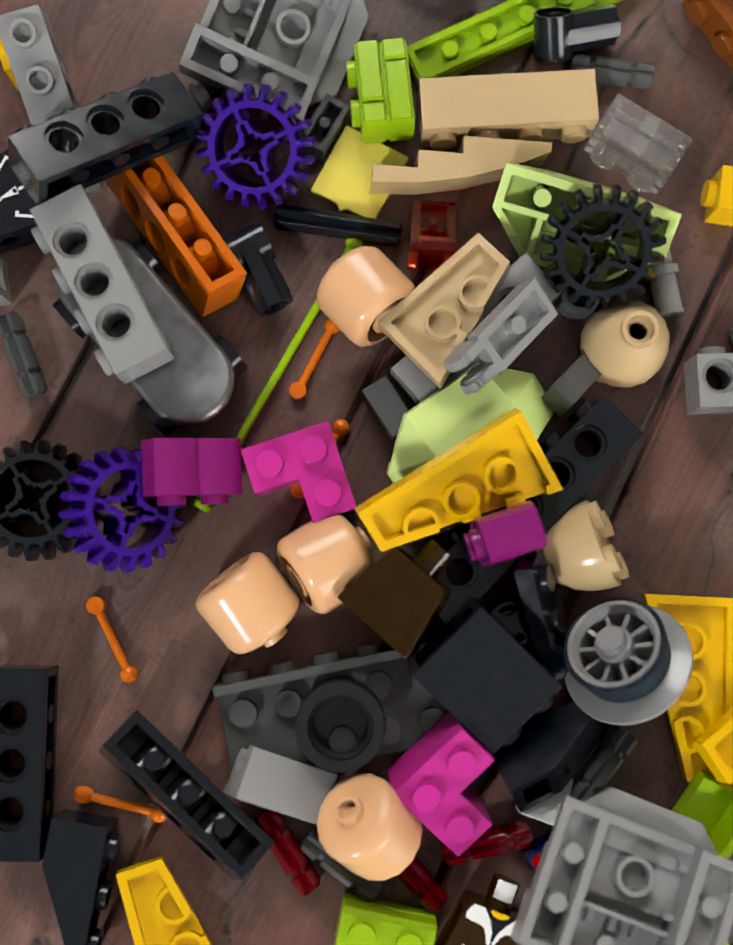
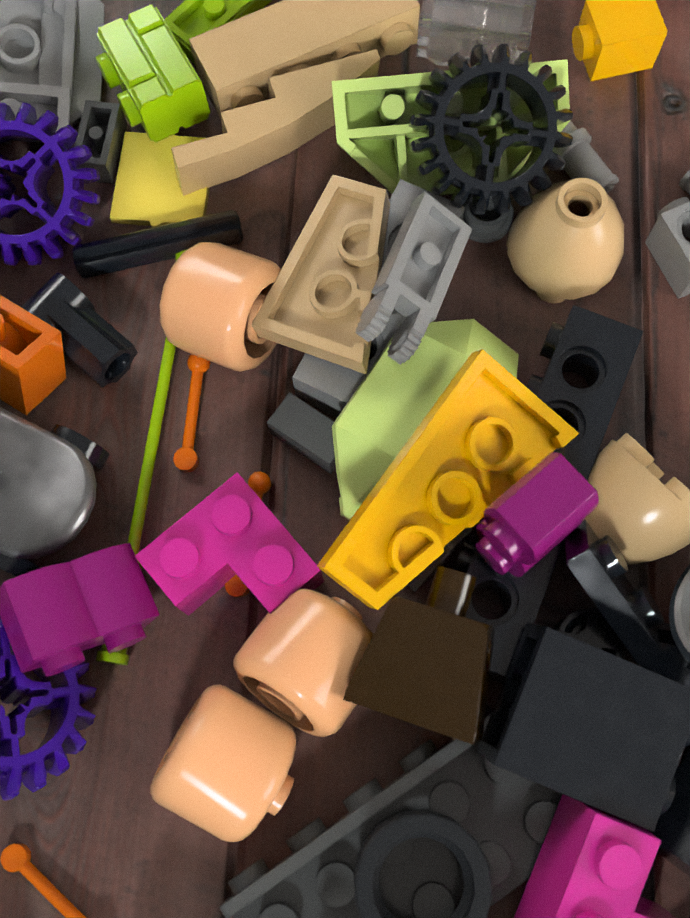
camera: 15 degrees left, 10 degrees down
clear red slope [407,199,457,269] -> none
dark grey piece [541,354,601,417] -> none

